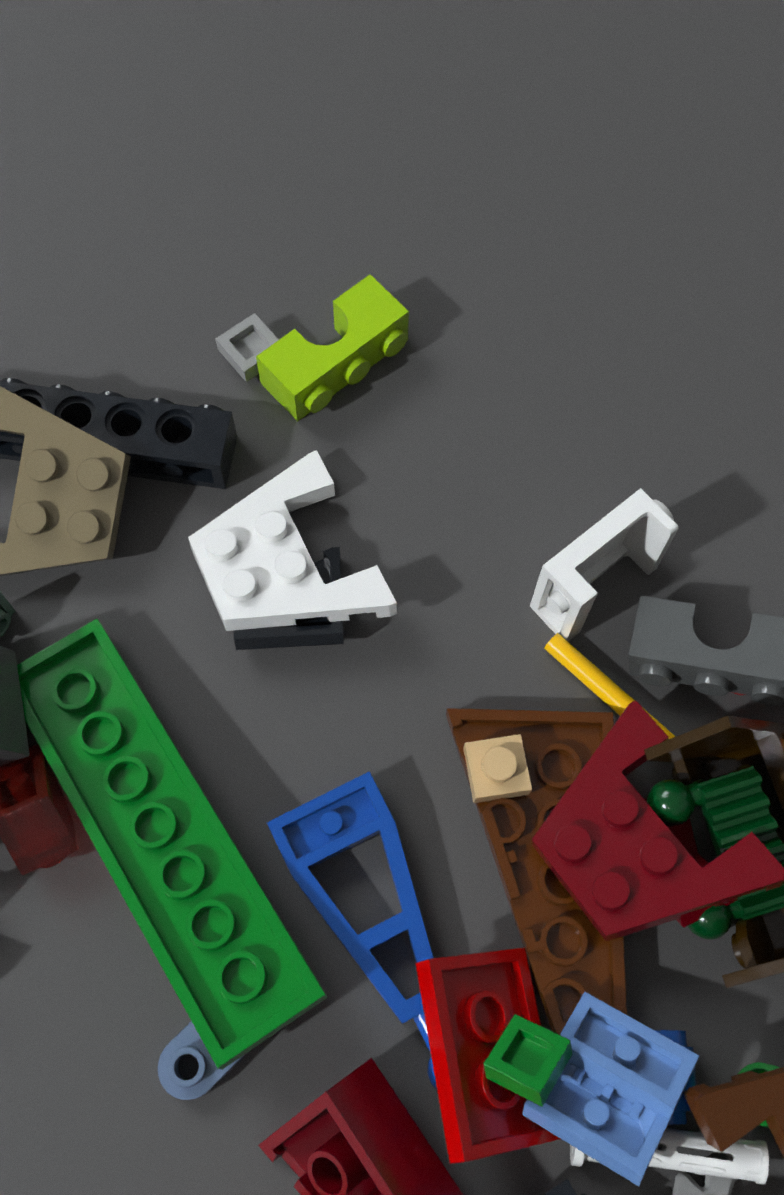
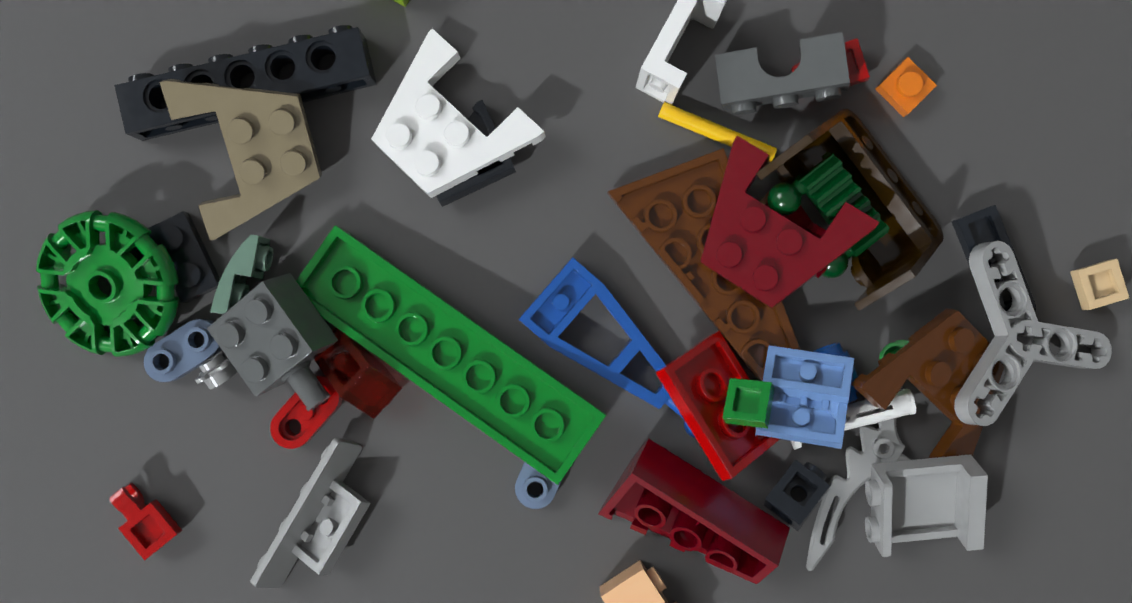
camera: 15 degrees left, 20 degrees up
tan plate [463,734,532,803] -> none

